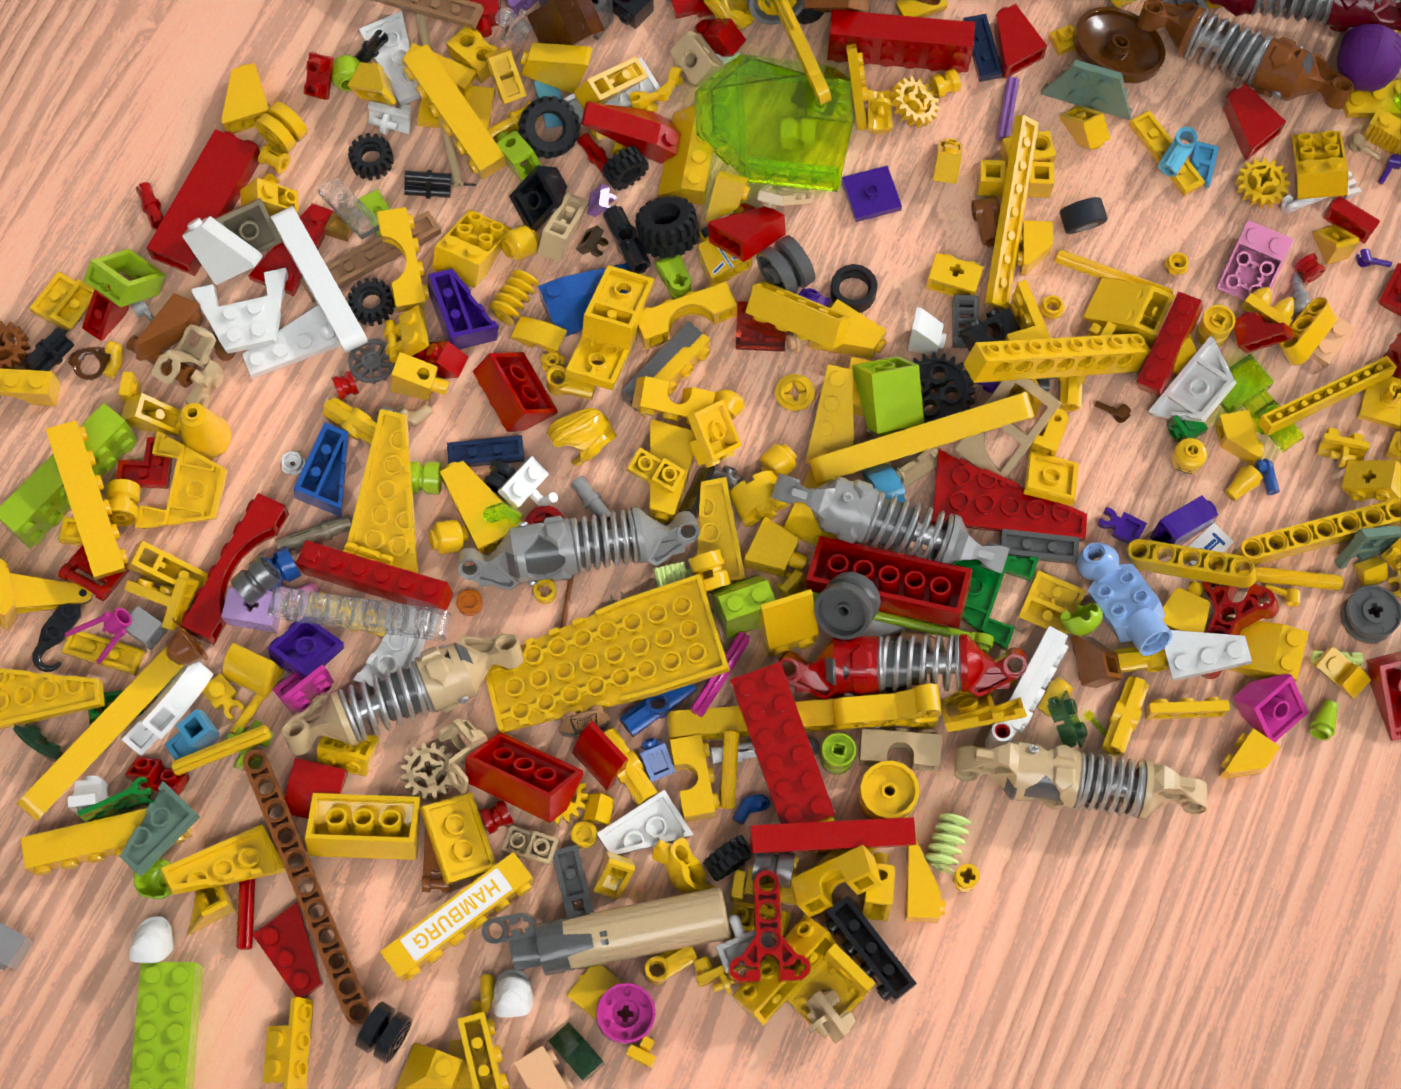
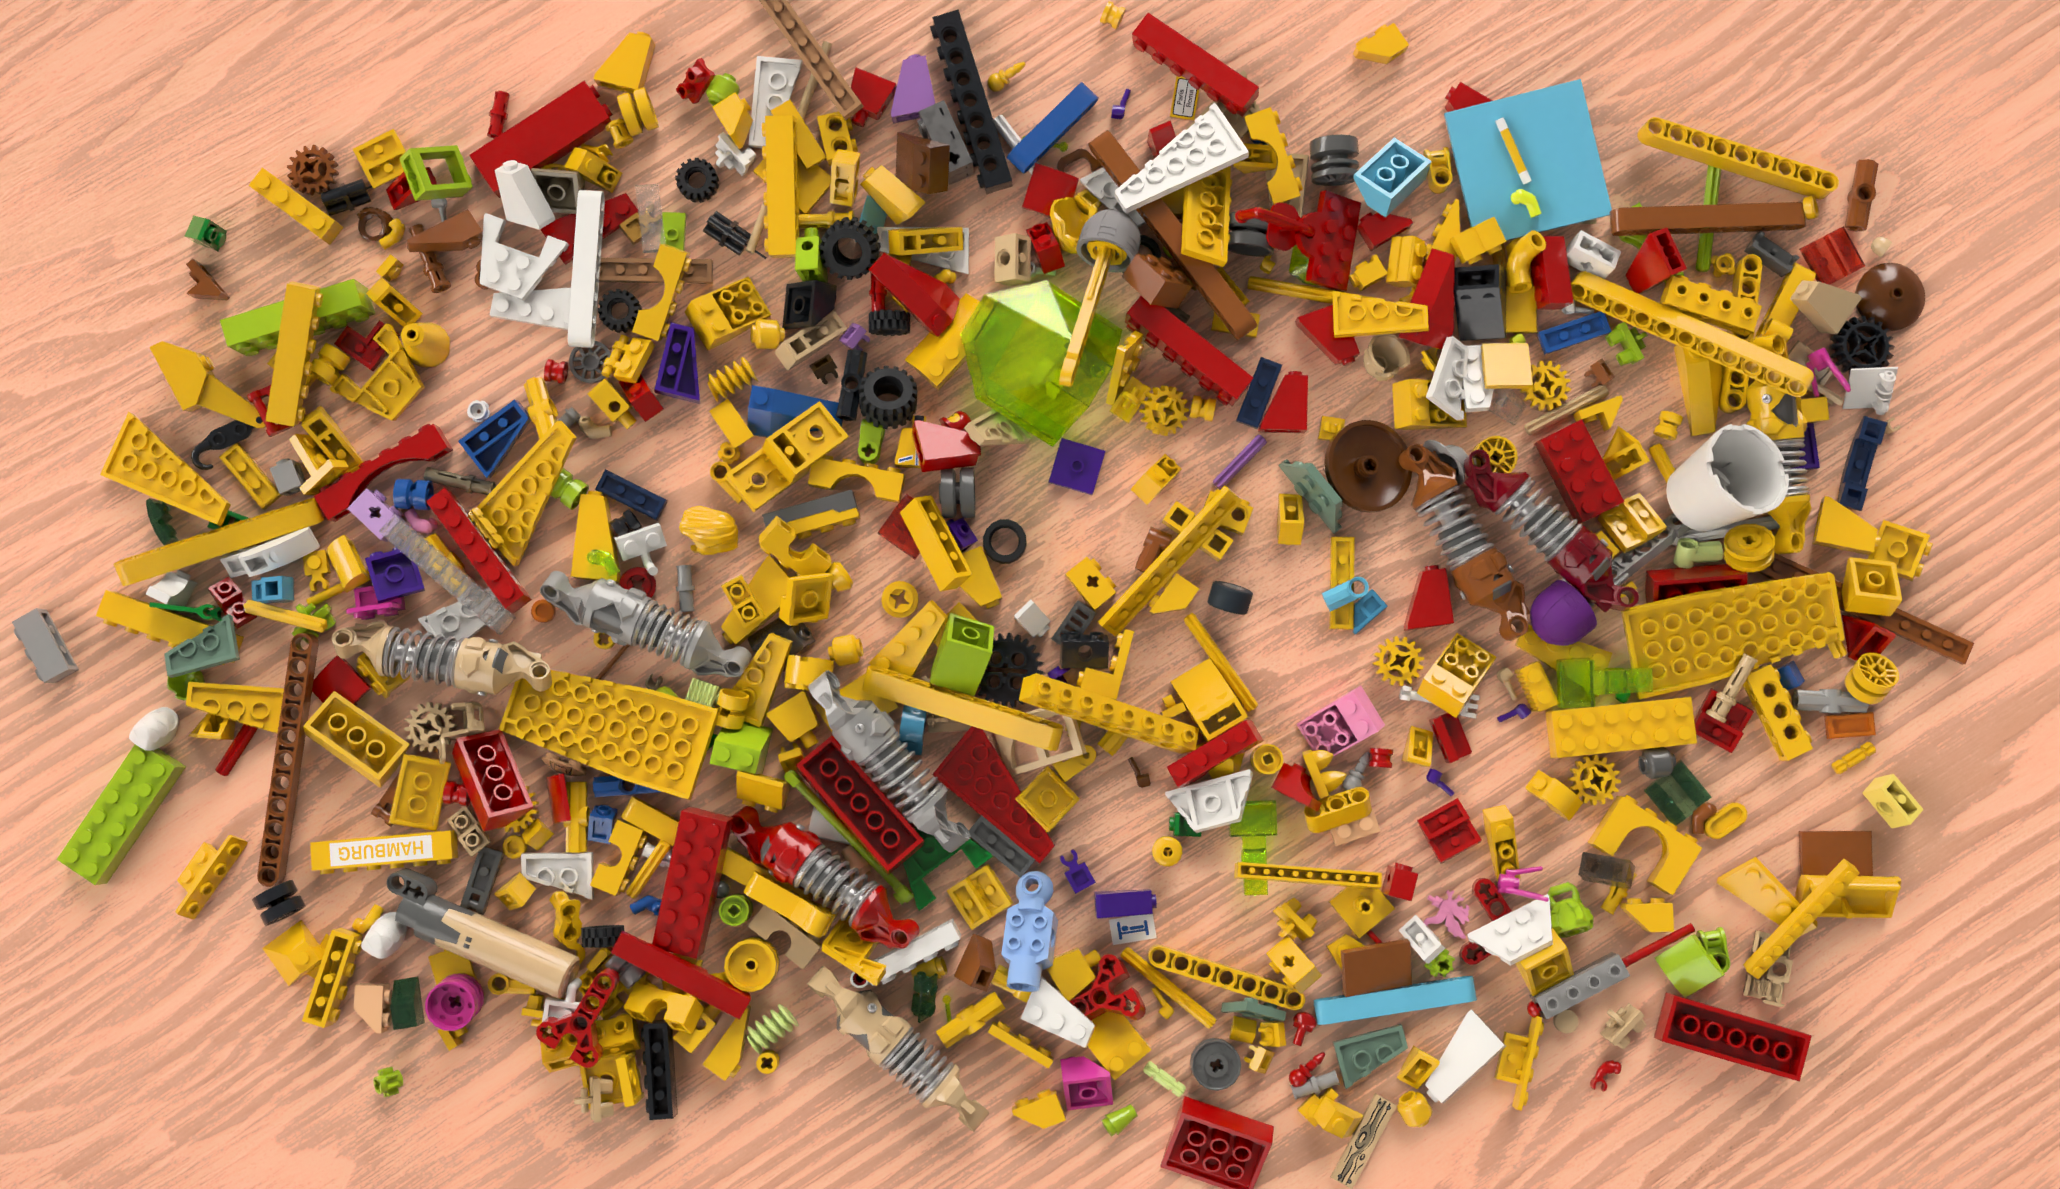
camera: 35 degrees right, 15 degrees up
dark pink plant [64,608,132,664] -> none
tan piece [151,325,216,385] -> none
dark orange piece [166,618,209,667] -> none
tan plate [185,360,224,408] -> none
flat silver wheel [231,555,282,605] -> none
red wing [253,902,323,998] -> none
black axle [354,30,389,63] -> none
yellow head [428,519,468,555] -> none
red slope [473,352,558,432] -> none
clear hips [495,8,533,48] -> none
yellow piece [629,66,684,109] -> none
dark pink axle [691,632,750,717] -> none
yellow slope [705,170,751,223] -> none
dark grey wheel [814,572,881,640] -> none
yellow plate [1039,295,1065,319] -> none
lime hair [1059,603,1103,637] -> none
yellow beam [1127,539,1257,588] -> none
yellow plate [1165,252,1189,276] -> none
yellow slope [1214,410,1264,466] -> none
yellow cone [1225,464,1263,502] -> none
blue arm [1255,458,1280,495] -> none
yellow slope [1313,645,1371,700] -> none

